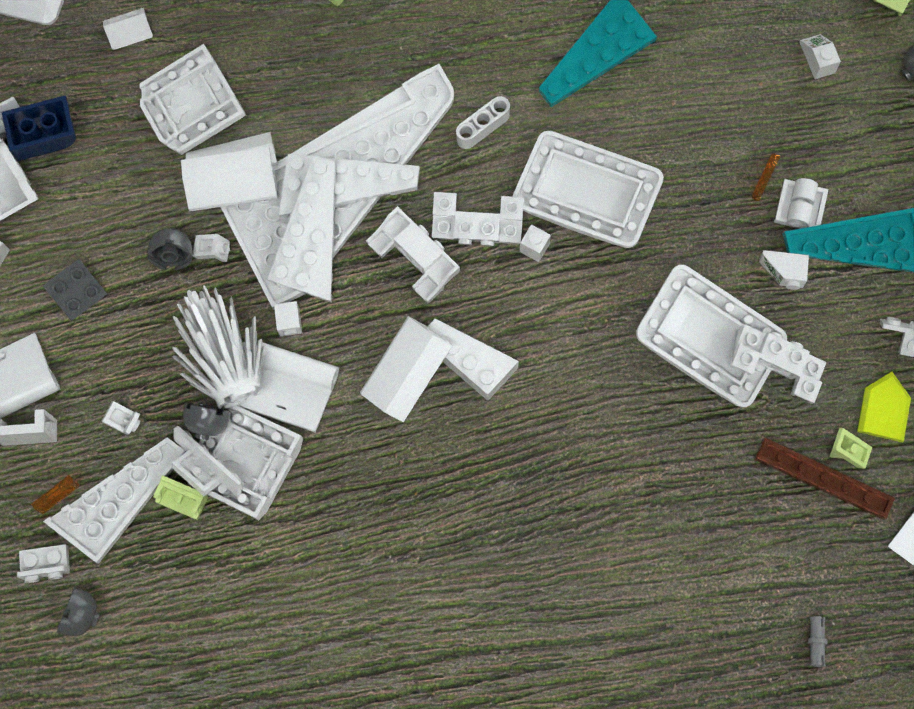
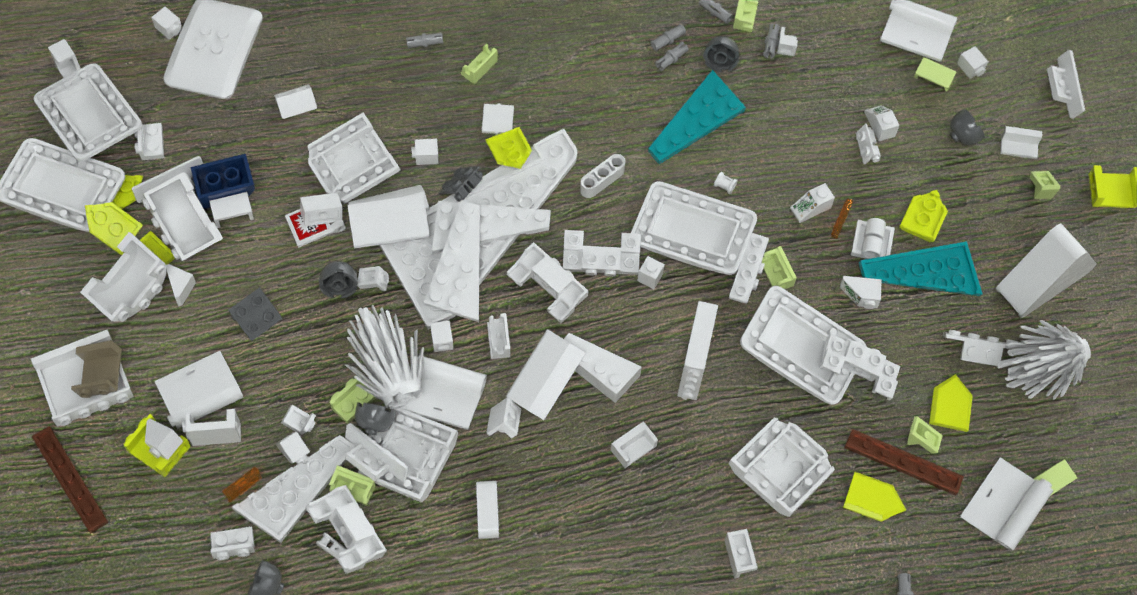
camera: 10 degrees left, 10 degrees down
none -> white panel [210,192,254,228]
none -> white slope [276,432,310,464]
none -> flag [285,209,346,248]
none -> white panel [300,193,342,226]
none -> white bracket [305,485,387,574]
none -> white bar [316,532,347,559]
none -> yellowish green bracket [330,378,376,424]
none -> white brick [412,139,438,165]
none -> dark grey hinge [438,166,483,202]
none -> white beam [476,481,499,539]
none -> white piece [482,103,514,135]
none -> neon yellow tile [485,127,532,169]
none -> white panel [486,397,521,438]
none -> white hinge [487,313,510,359]
none -> white panel [611,422,658,468]
none -> white window [677,301,718,400]
none -> white bush [714,172,738,194]
none -> white panel [725,529,757,578]
none -> white bracket [729,233,769,304]
none -> white wedge [729,417,835,517]
none -> yellowish green hinge [761,246,797,289]
none -> white slope [790,183,835,223]
none -> neon yellow tile [843,472,906,522]
none -> white hinge [856,124,881,164]
none -> neon yellow tile [900,190,948,242]

